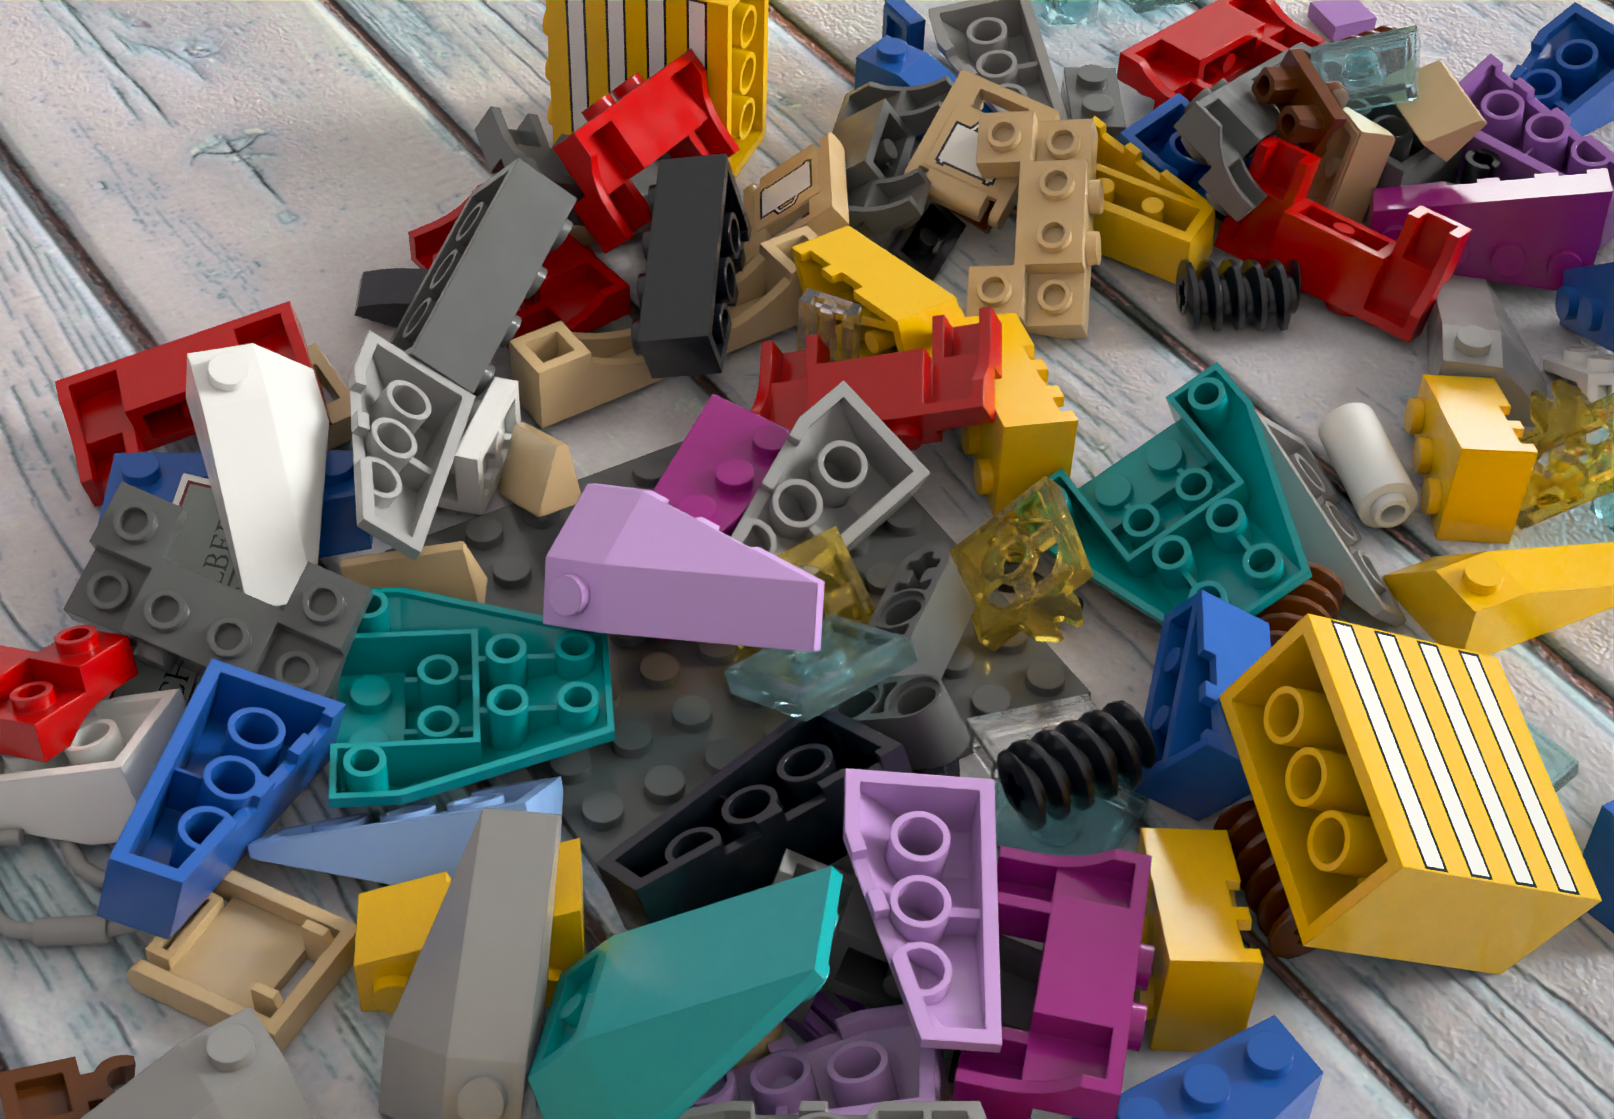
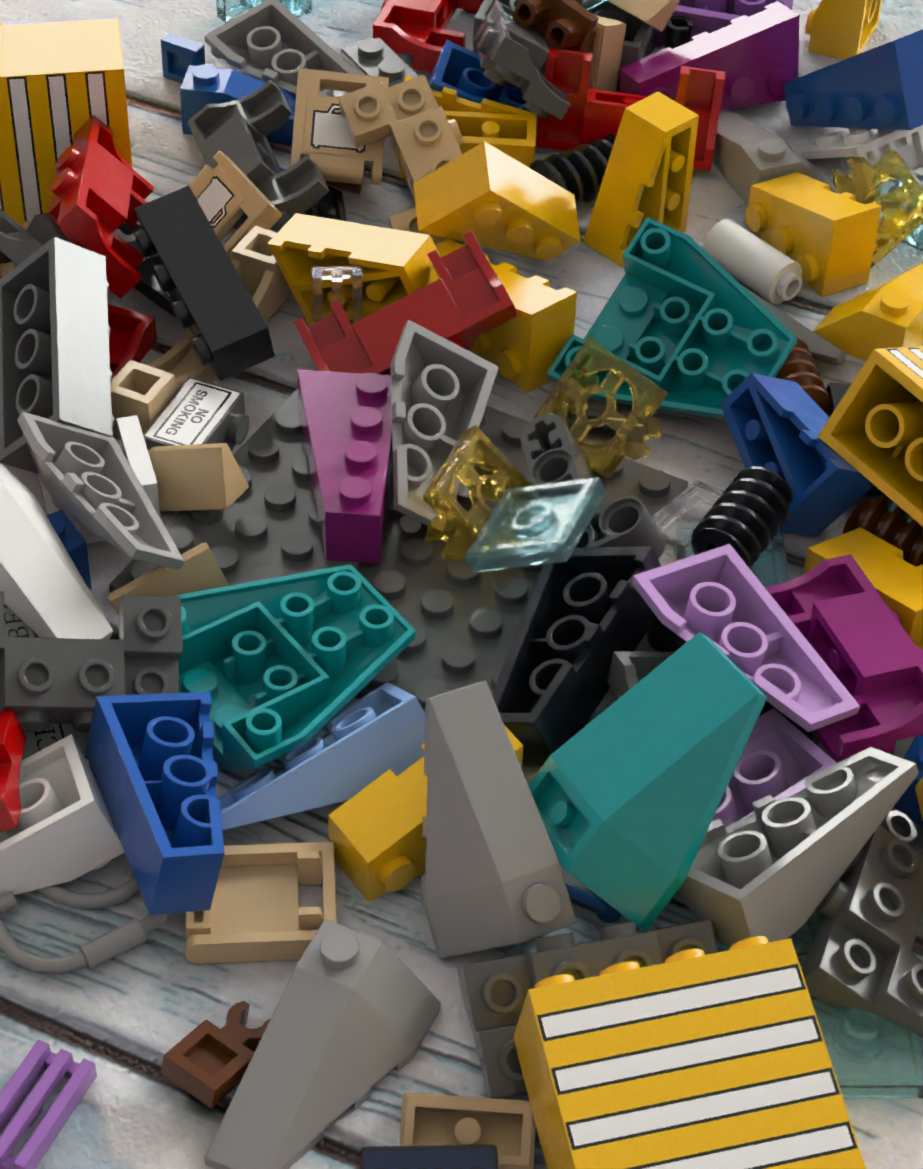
camera: 30 degrees left, 0 degrees up
lavender wedge [543,483,825,652] -> none
none -> brick [143,377,250,451]
none -> yellow wedge [413,141,581,261]
none -> yellow wedge [583,92,699,267]

